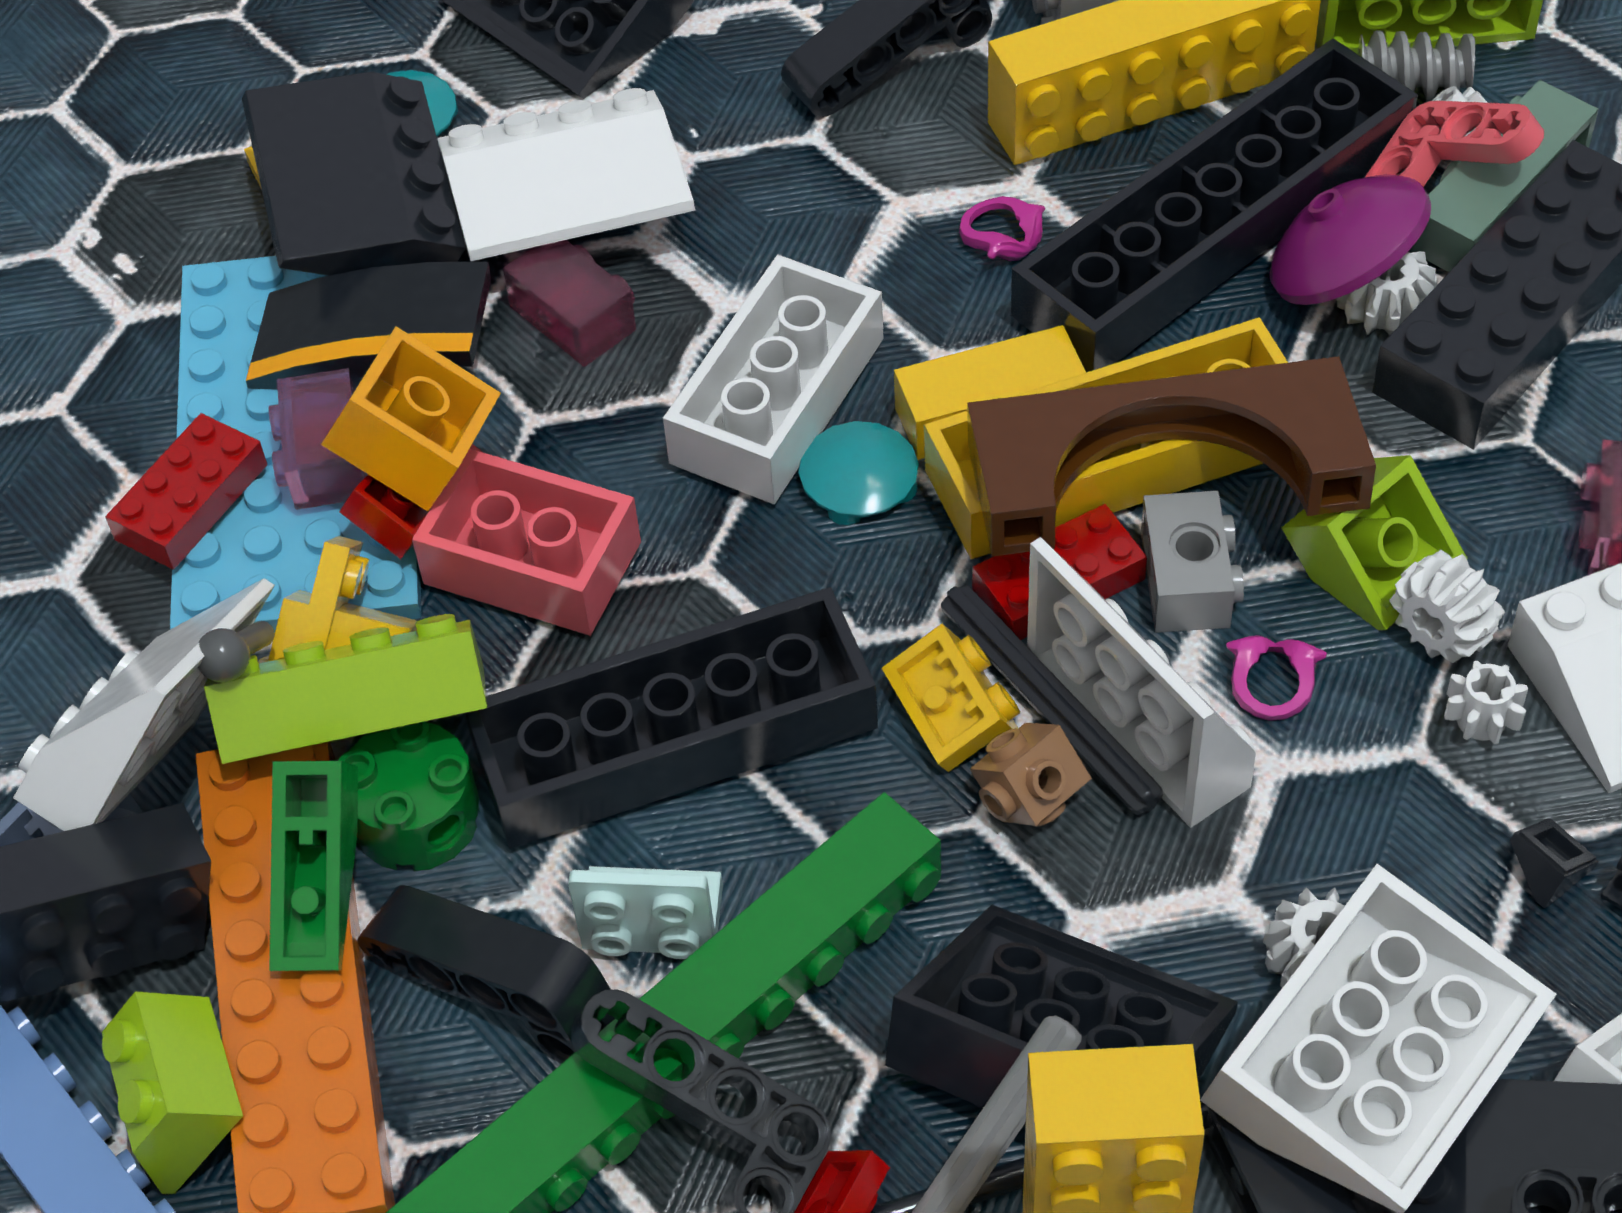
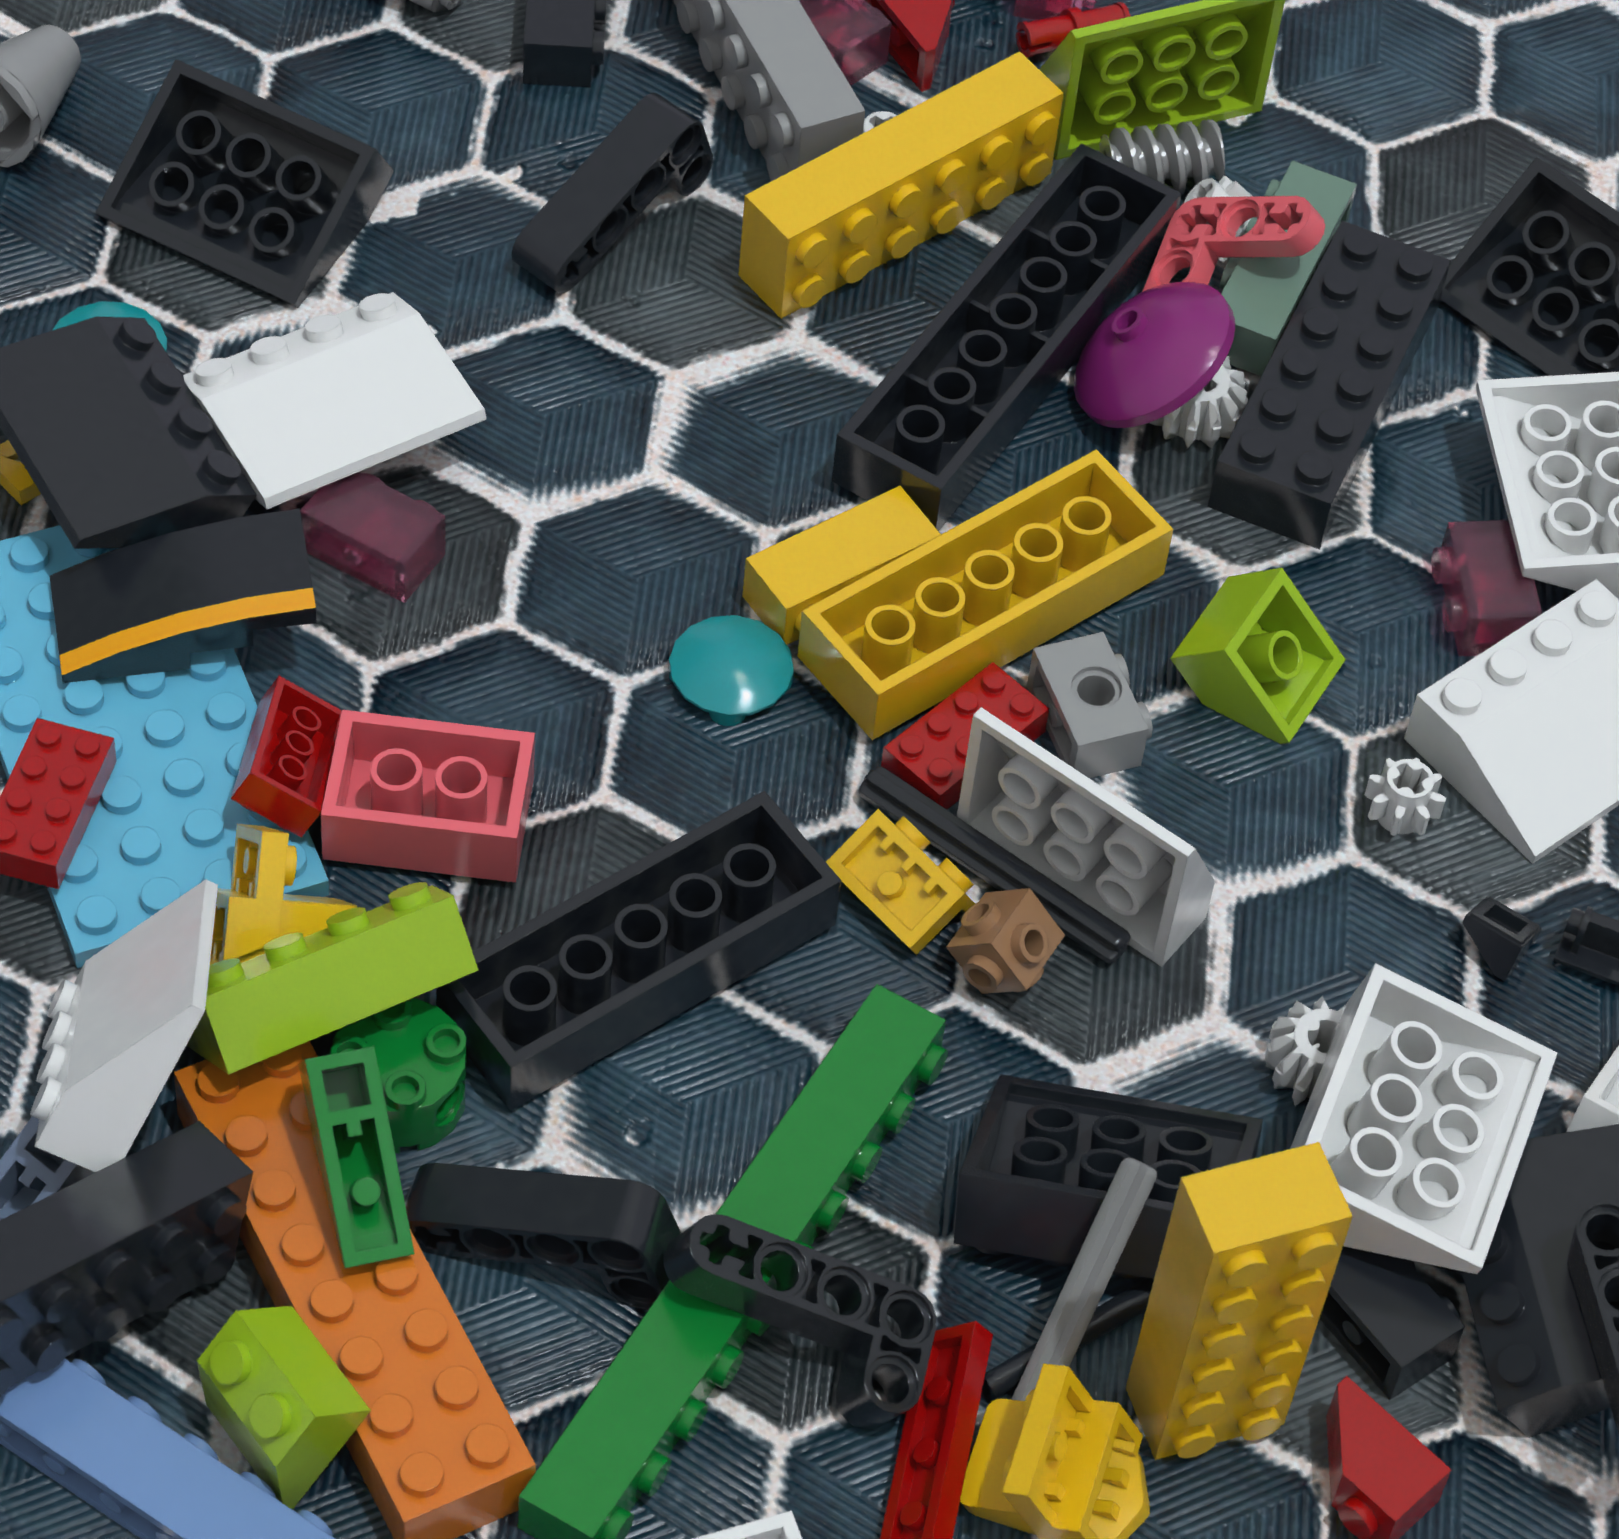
camera: 25 degrees left, 0 degrees up
dark grey bar [198,621,275,682] -> none
clear pink brick [269,368,366,510] -> none
light orange brick [321,326,501,511] -> none
light aqua bracket [568,866,723,959] -> none
white brick [663,254,884,505] -> none
dark pink piece [959,196,1045,261] -> none
reddish brown arch [967,356,1376,556] -> none
dark pink piece [1226,635,1327,721] -> none
white gear [1389,550,1505,663] -> none

